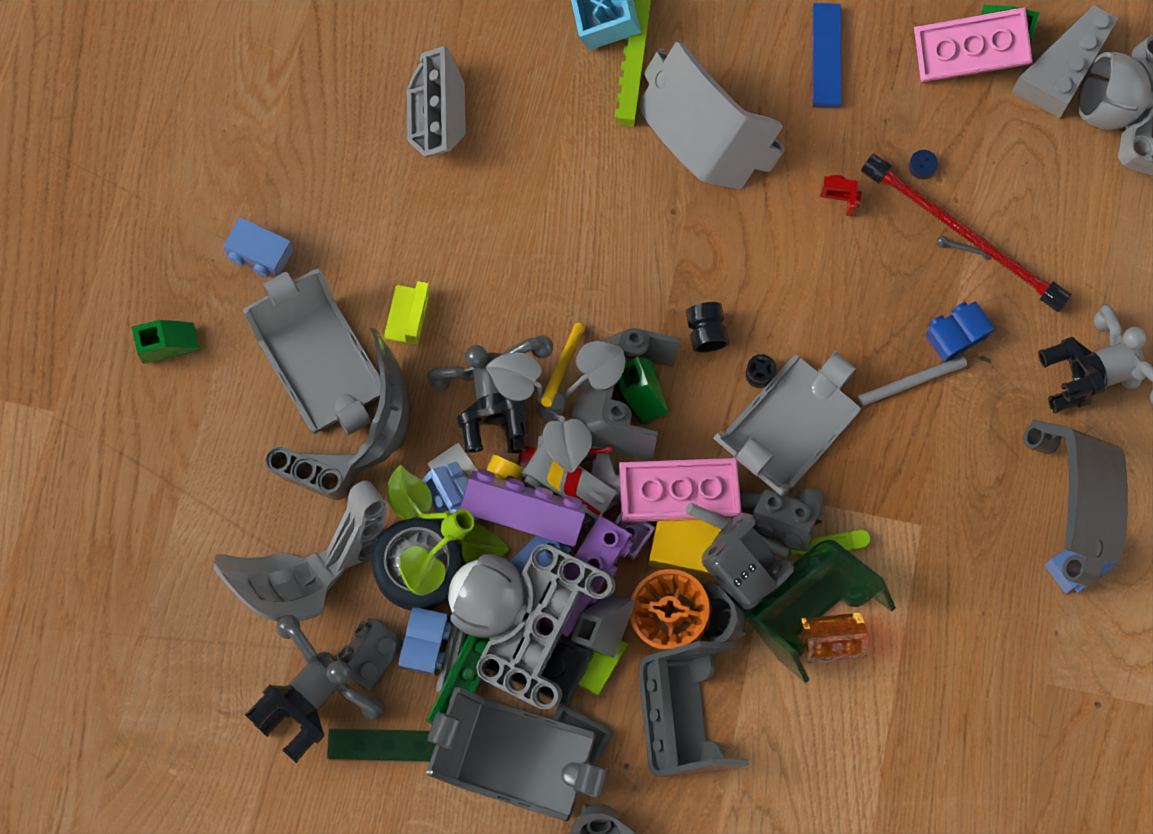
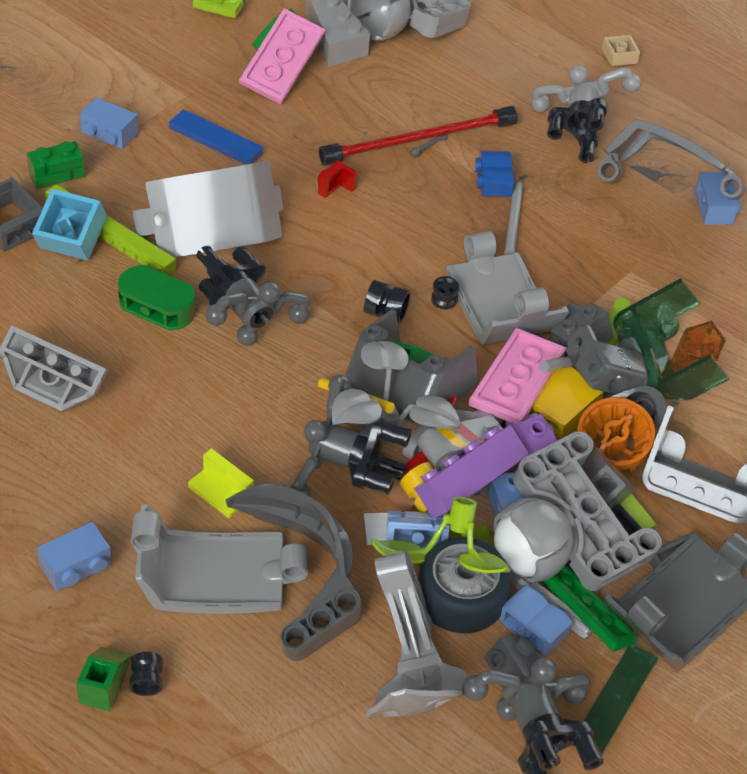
camera: 60 degrees left, 25 degrees down
dark blue tile [909,150,938,179] -> none
none -> green brick [118,265,195,331]
none -> black wheel [129,652,163,696]
none -> wheel [196,245,310,346]

